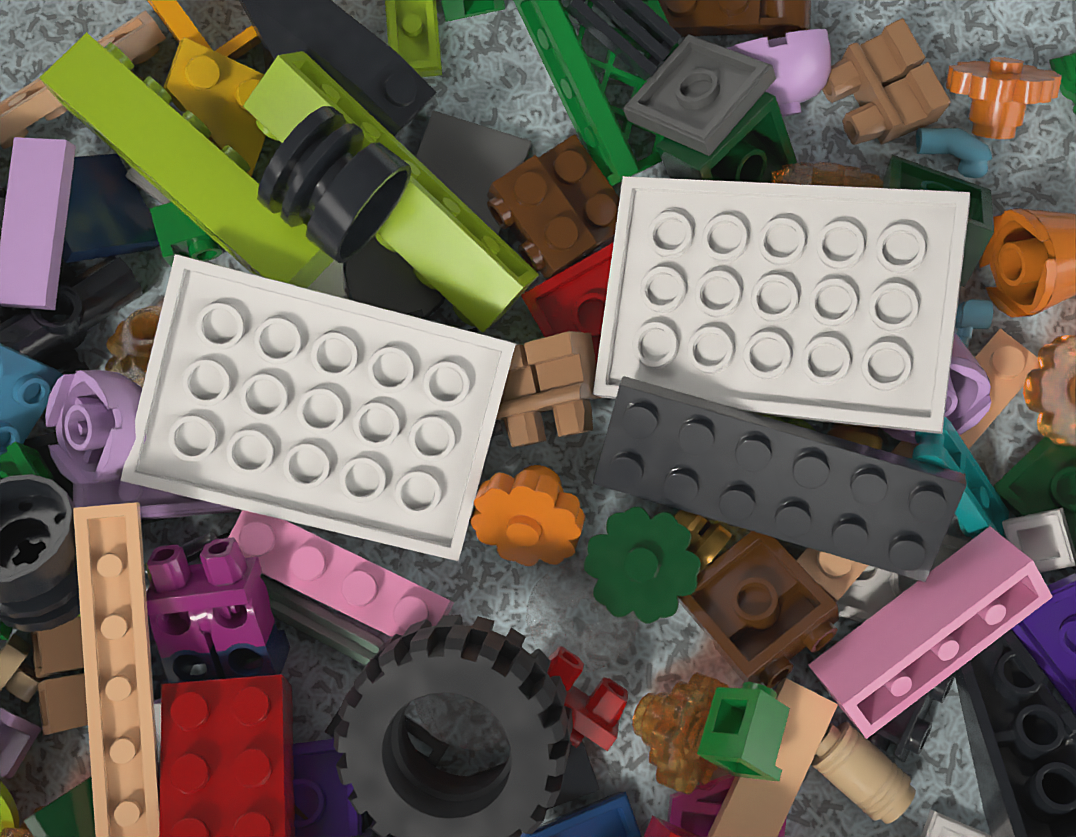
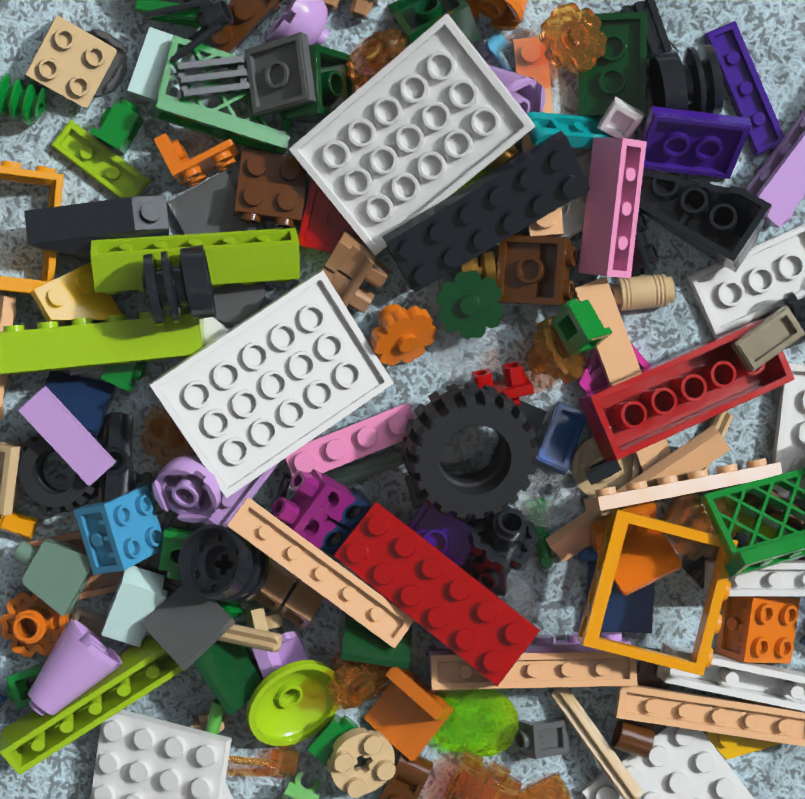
camera: 45 degrees left, 10 degrees up
none -> orange bracket [153,133,240,187]

